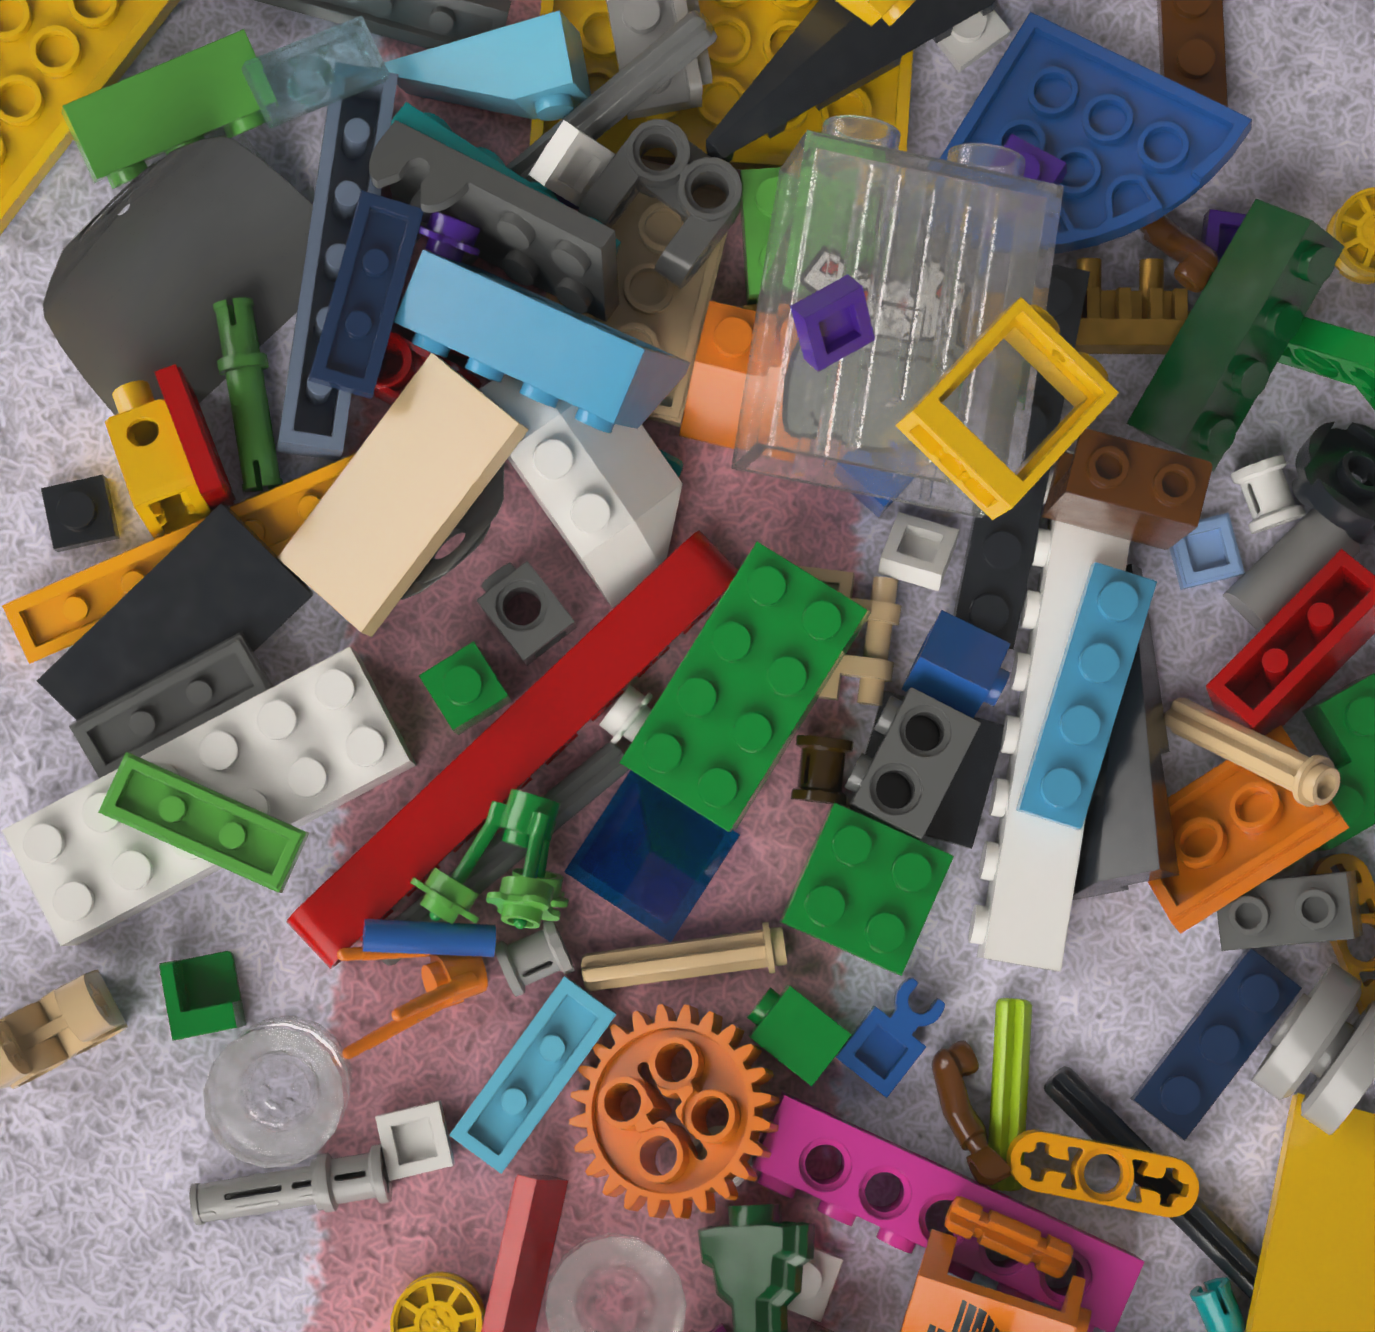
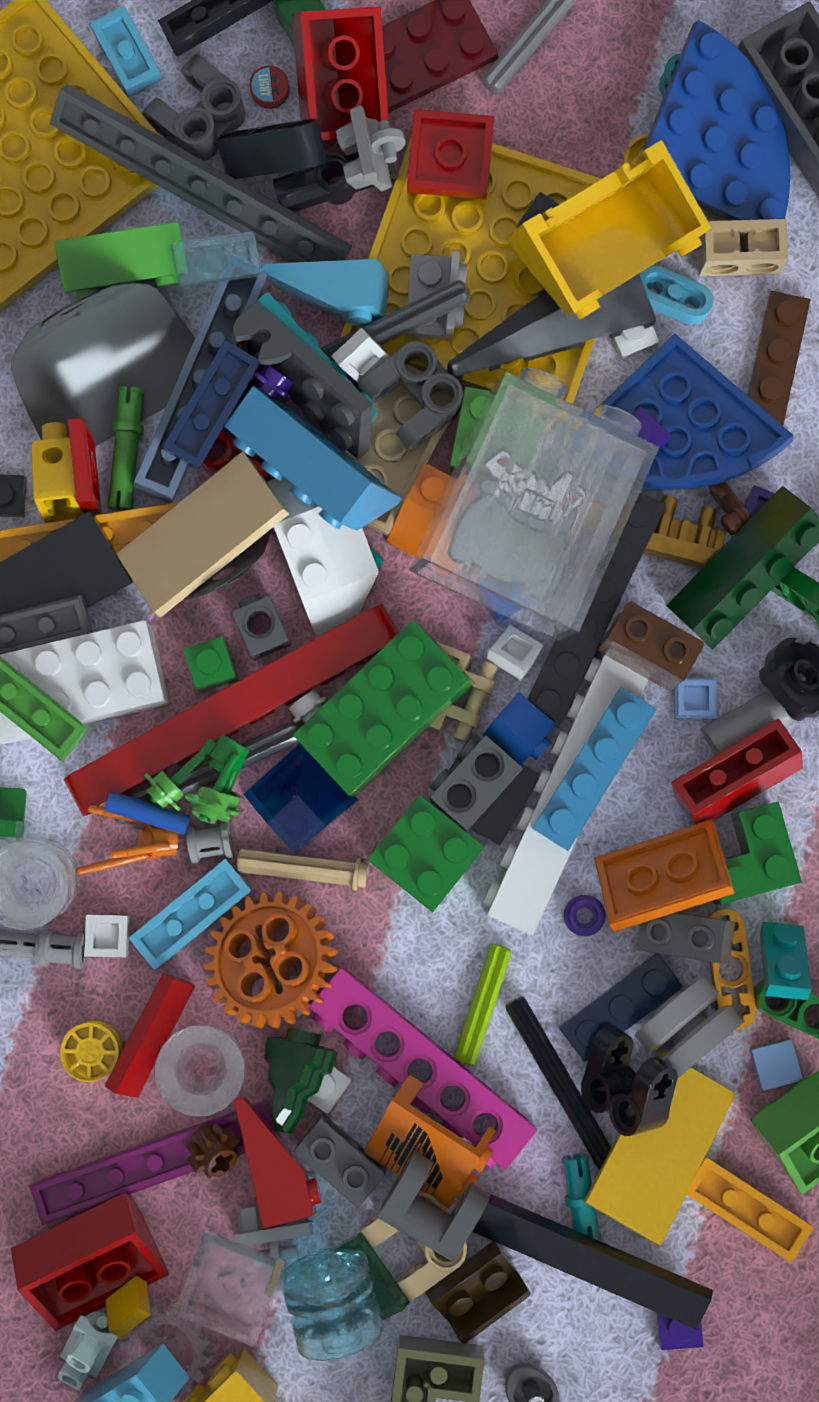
camera: 20 degrees right, 0 degrees up
green brick [747,984,852,1087] -> none
dark purple plate [790,274,875,372] -> none
dark brown bush [791,735,854,805] -> none
blue plate [835,977,945,1098] -> none
yellow window [895,297,1119,520] -> none
reddish brown arm [931,1040,1012,1186] -> none
orange axle [944,1196,1074,1278] -> none
light orange beam [1006,1129,1199,1217] -> none
black wedge [1072,564,1179,900] -> none
tan axle [1164,698,1340,807] -> none
white bush [1231,455,1306,534] -> none
none -> dark purple plate [564,895,605,936]
none -> black piece [581,1025,678,1136]

